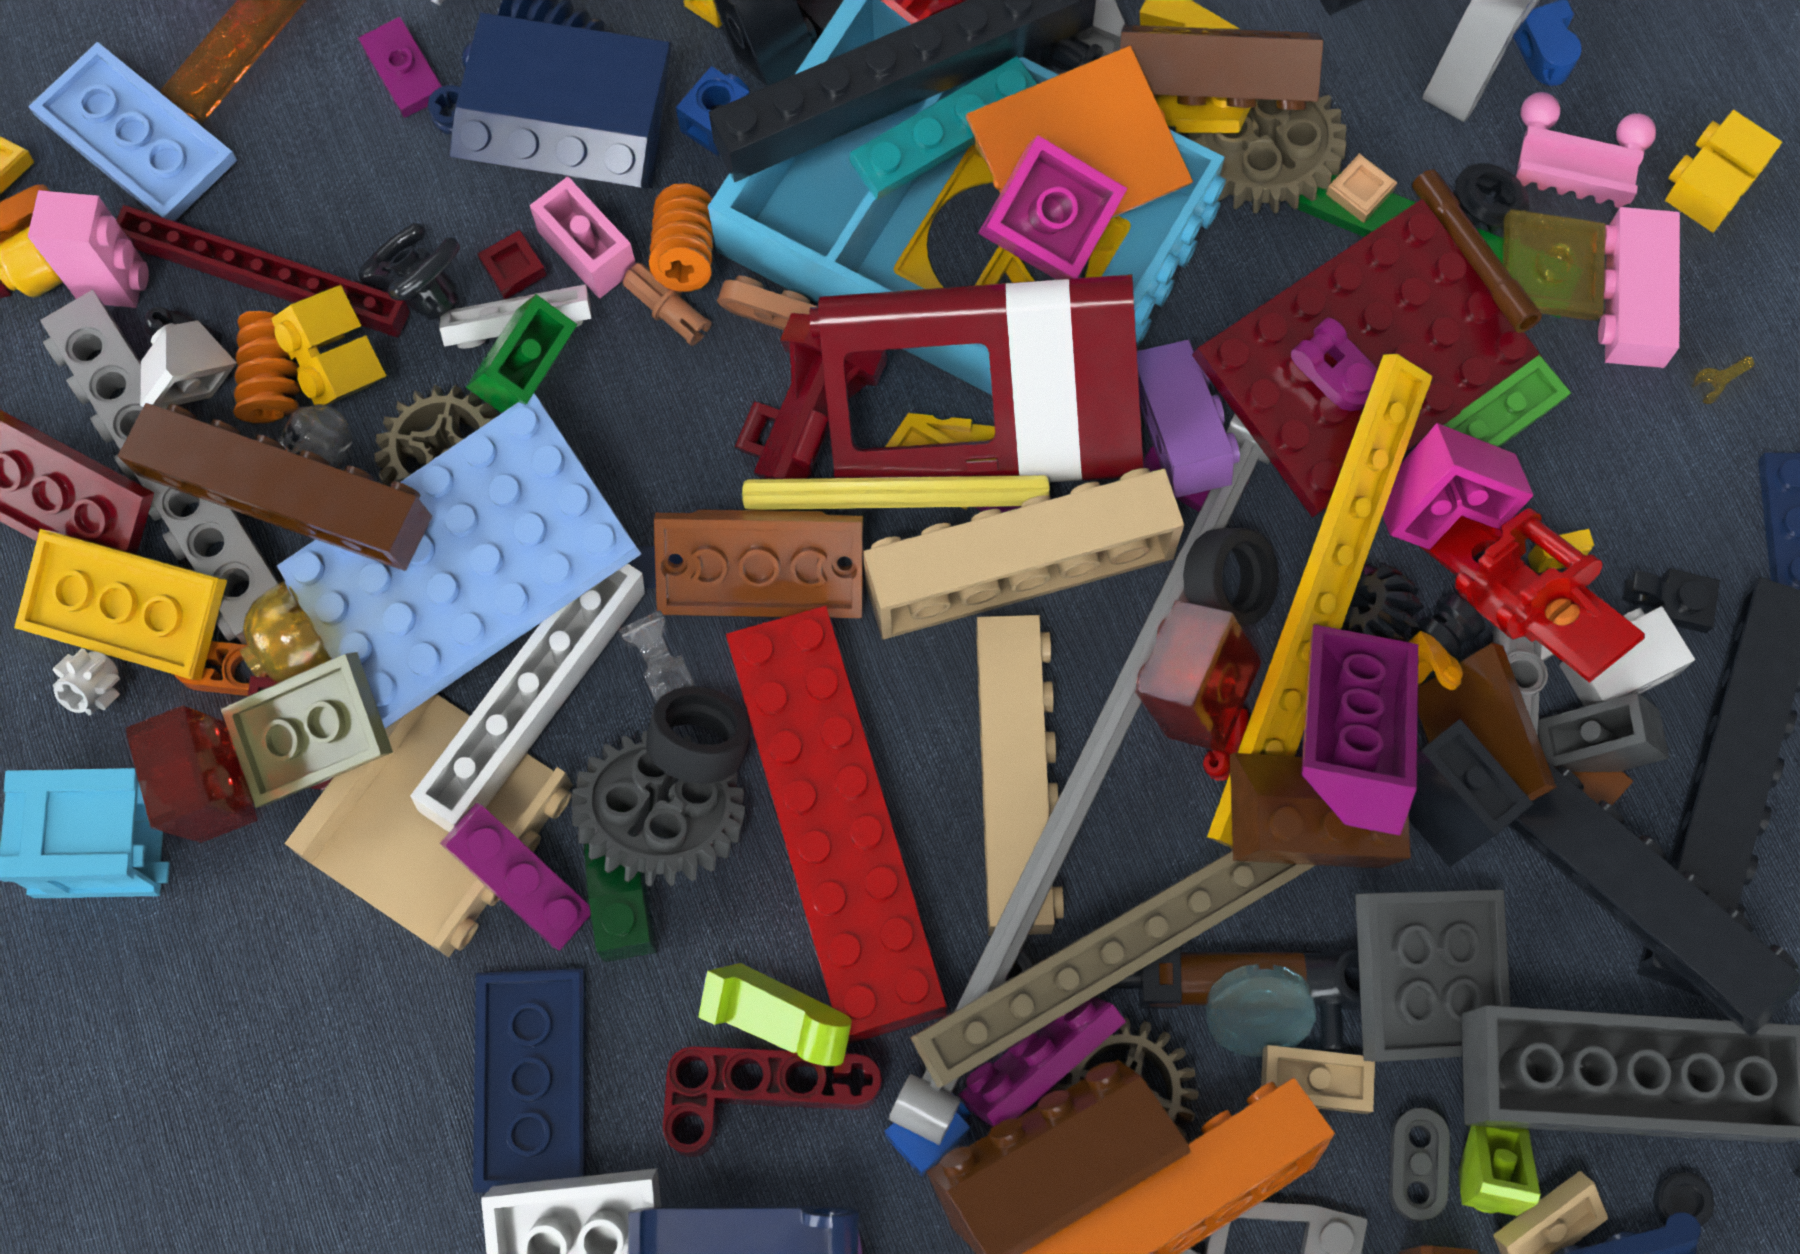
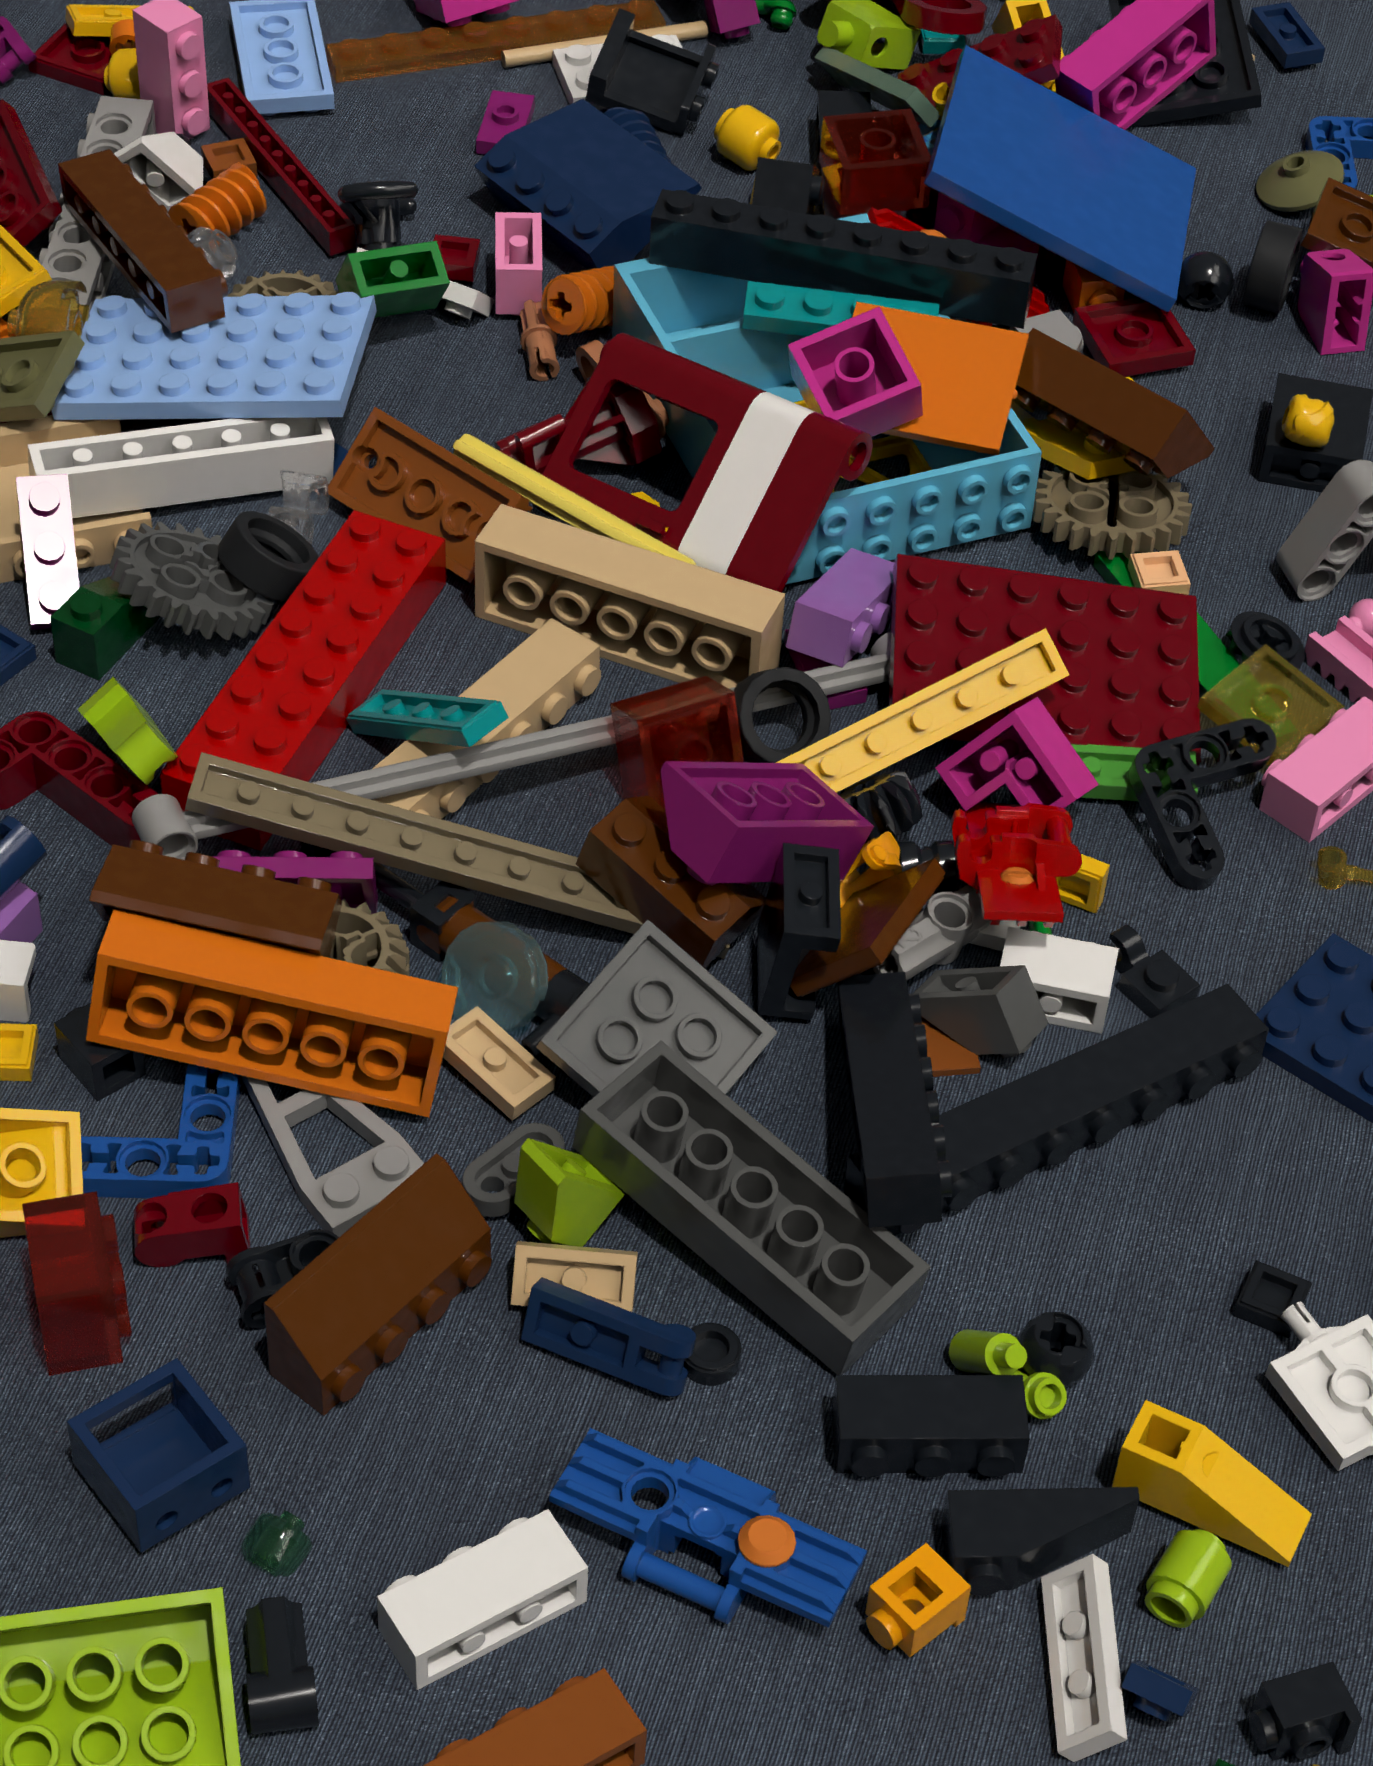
camera: 35 degrees right, 25 degrees down
yellow piece [271,285,386,410] -> none
magenta plate [1291,318,1378,411] -> none
reddish brown piece [1412,169,1542,333] -> none
none -> dark orange plate [201,138,258,179]
none -> teal tile [346,689,509,747]
none -> black beam [1129,718,1277,890]

